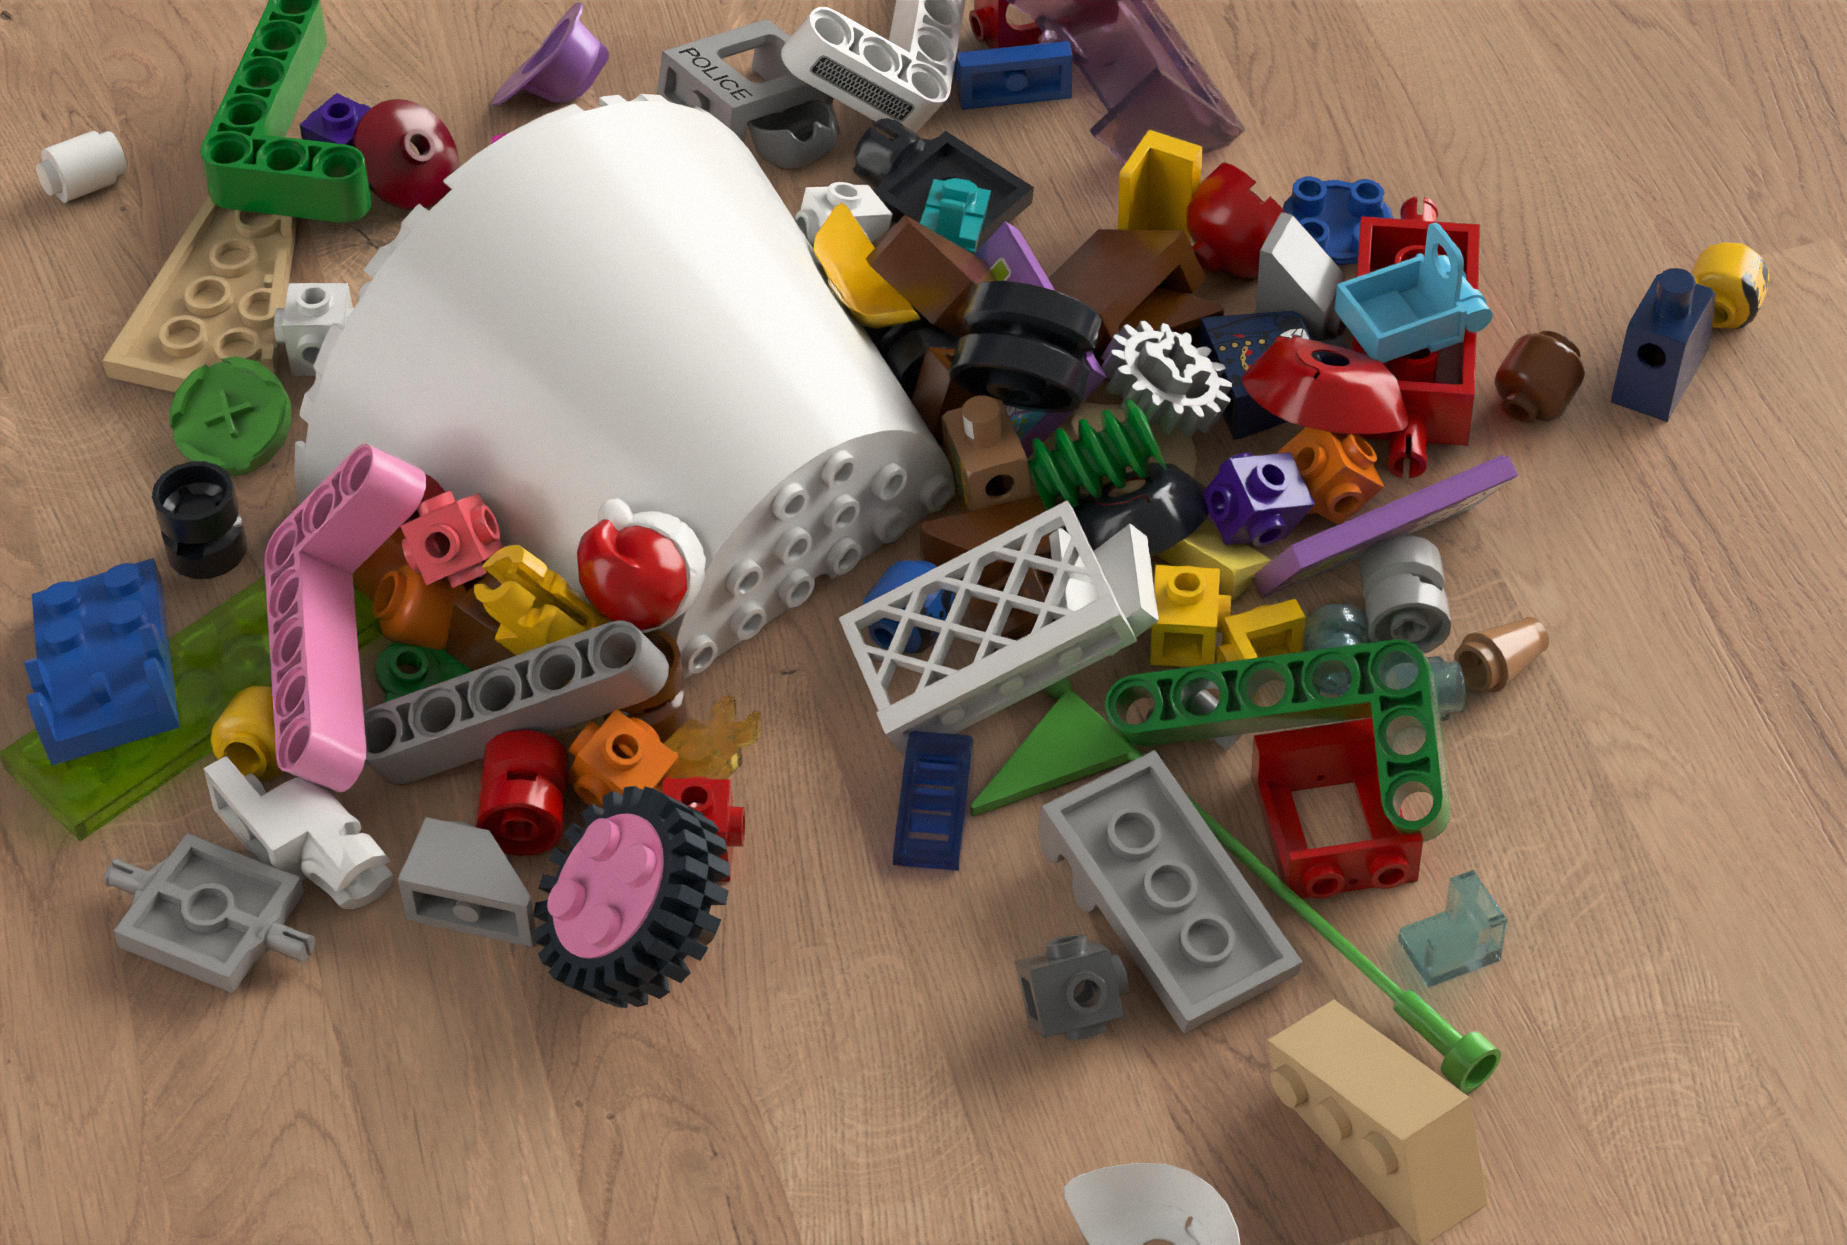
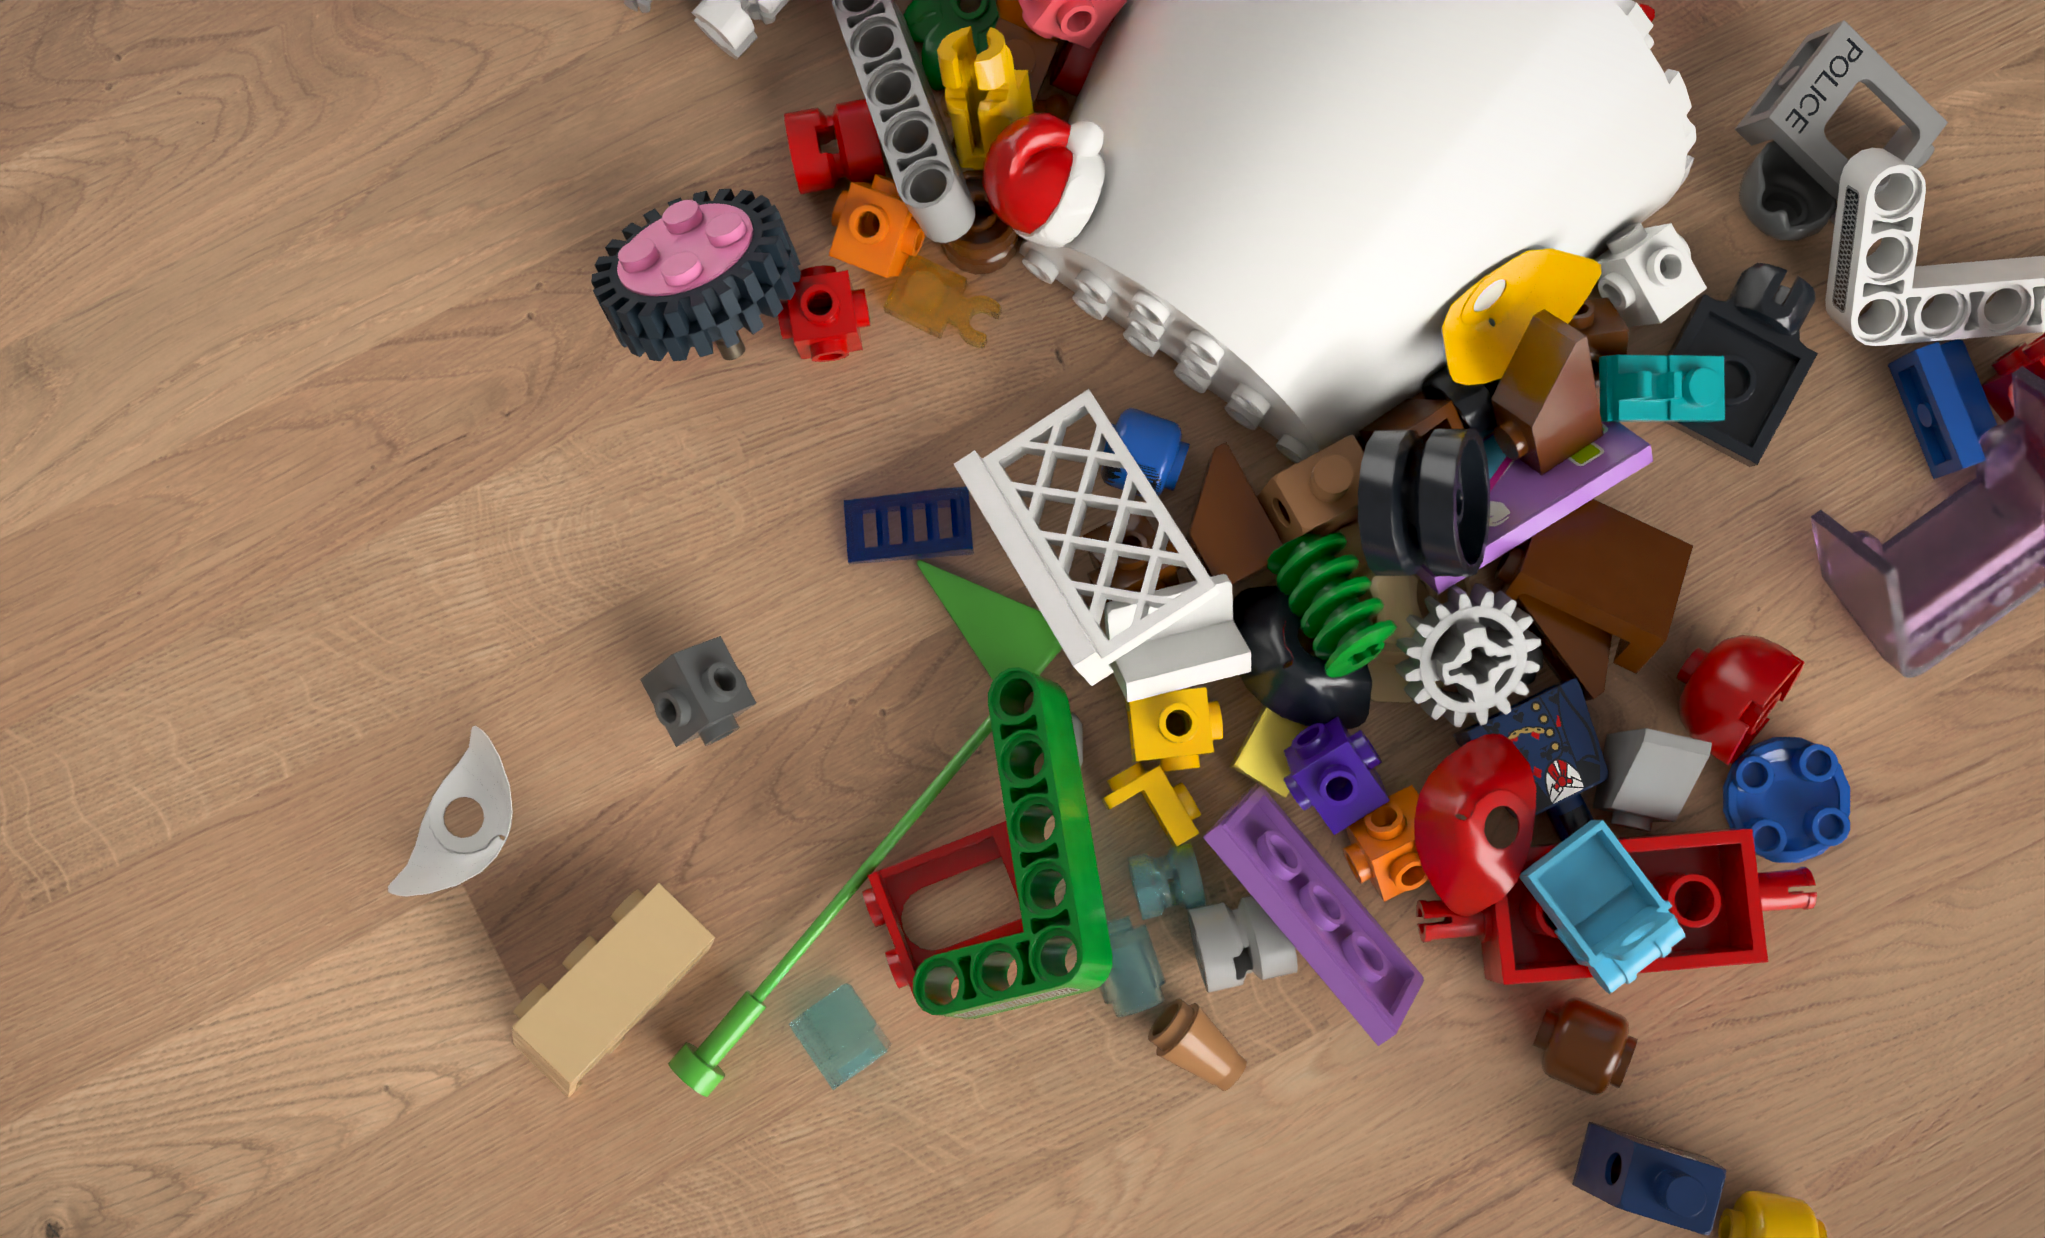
camera: 75 degrees right, 35 degrees up
light grey slope [398,817,536,947] -> none
light grey hinge [1038,750,1302,1034] -> none
yellow panel [1118,130,1203,244] -> none

